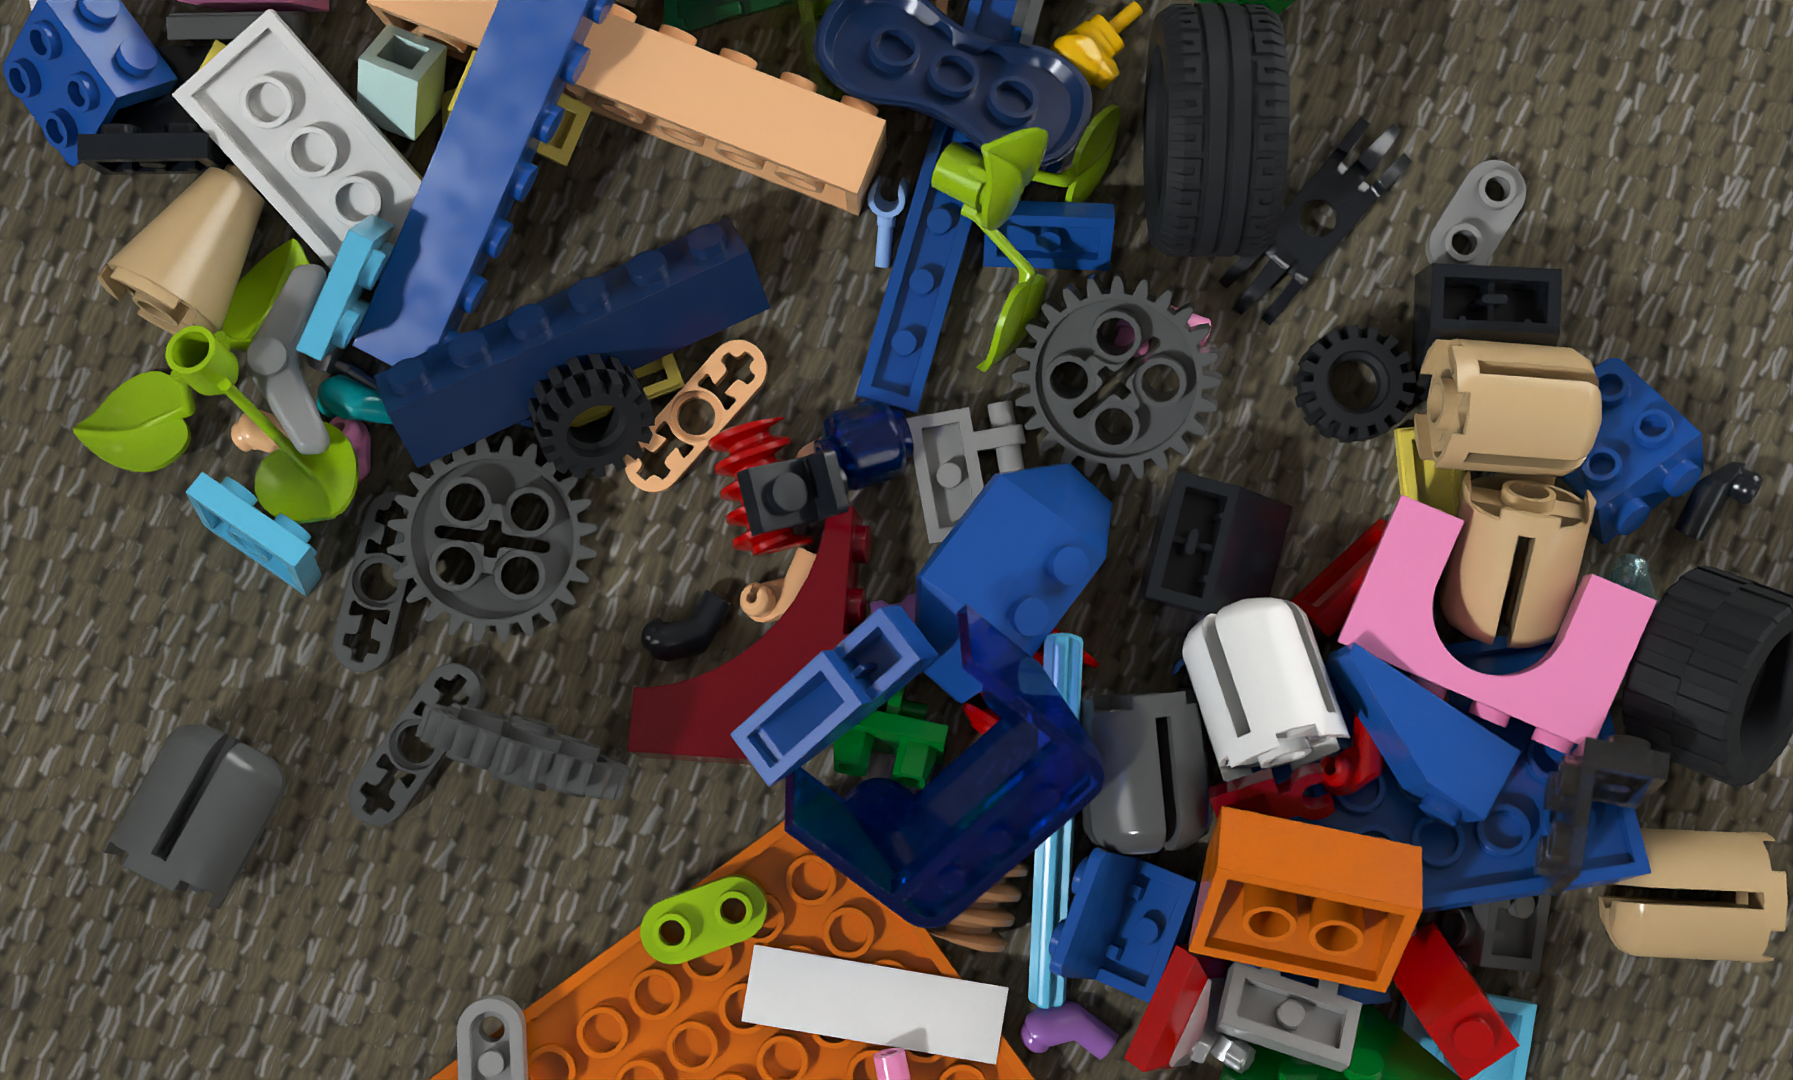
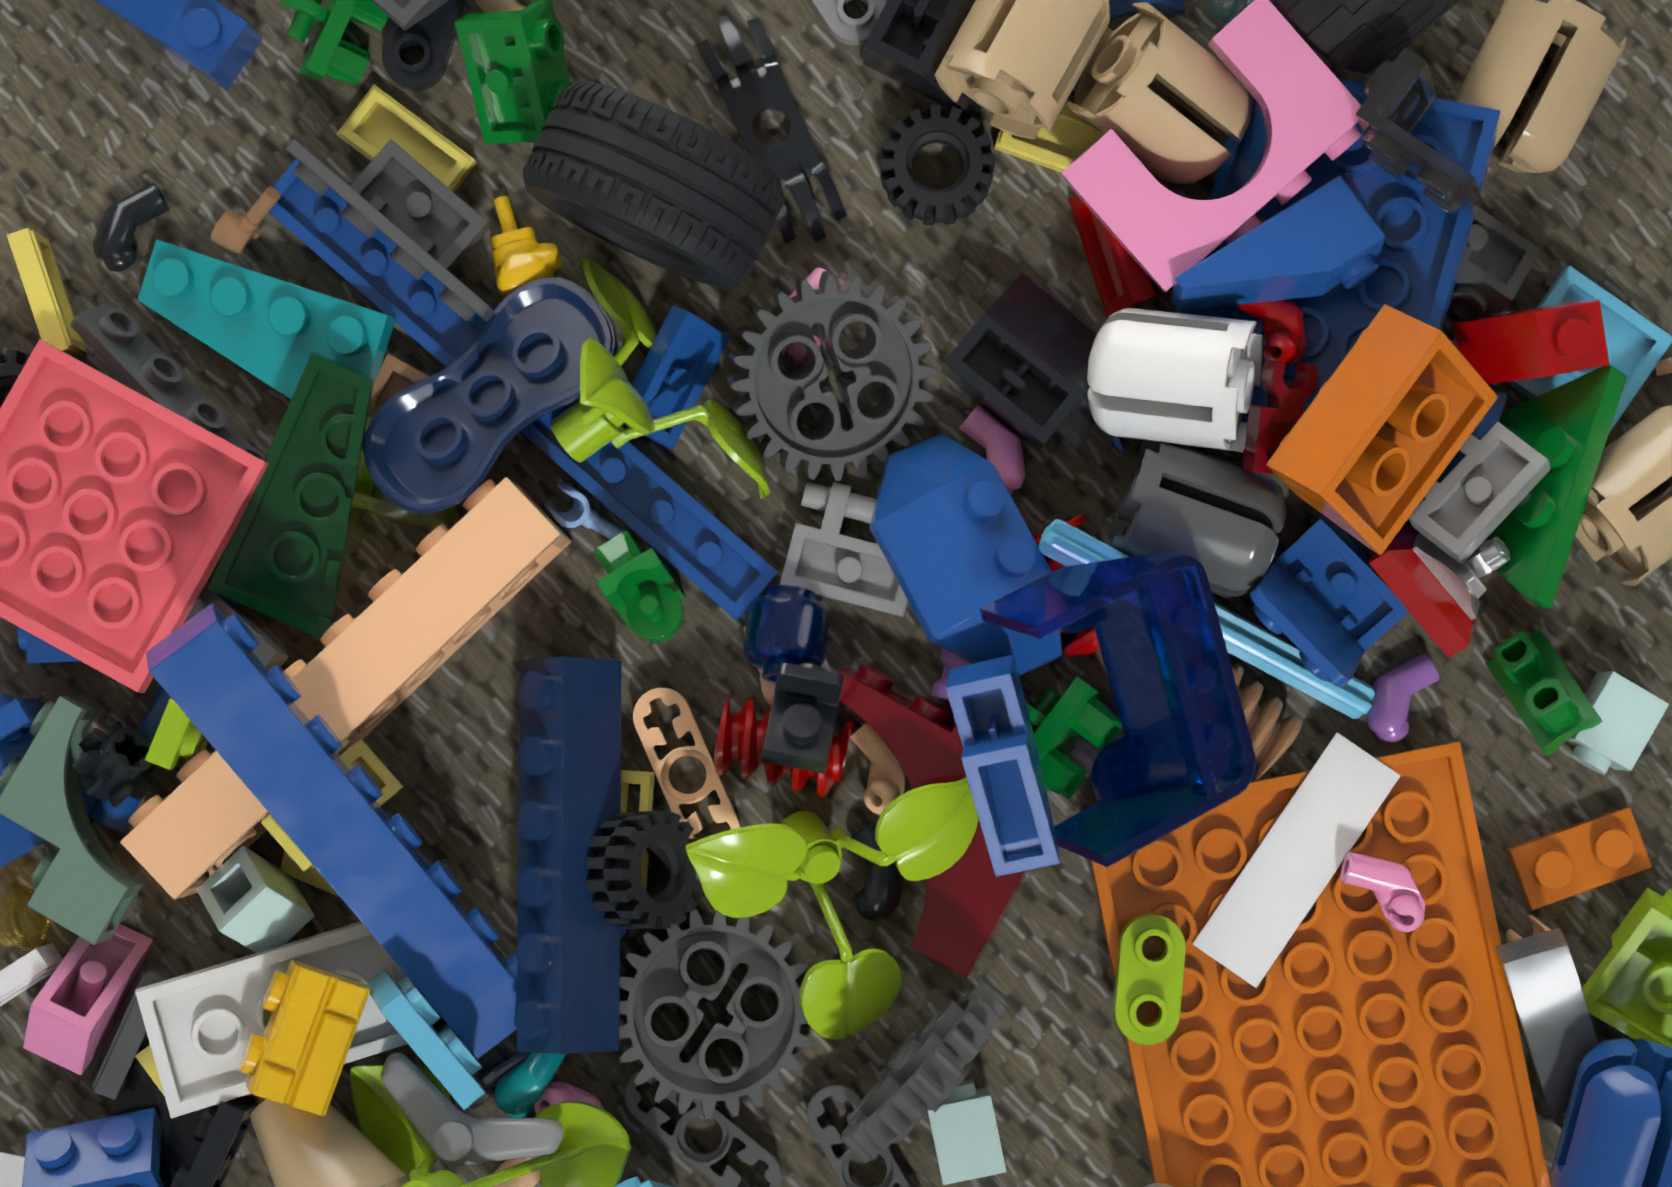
camera: 65 degrees left, 0 degrees up
none -> yellow brick [239,959,371,1116]
none -> green hips [594,531,686,642]
none -> lime plant [685,777,979,1039]
none -> light aqua brick [928,1080,1007,1185]
none -> bright pink arm [959,404,1025,495]

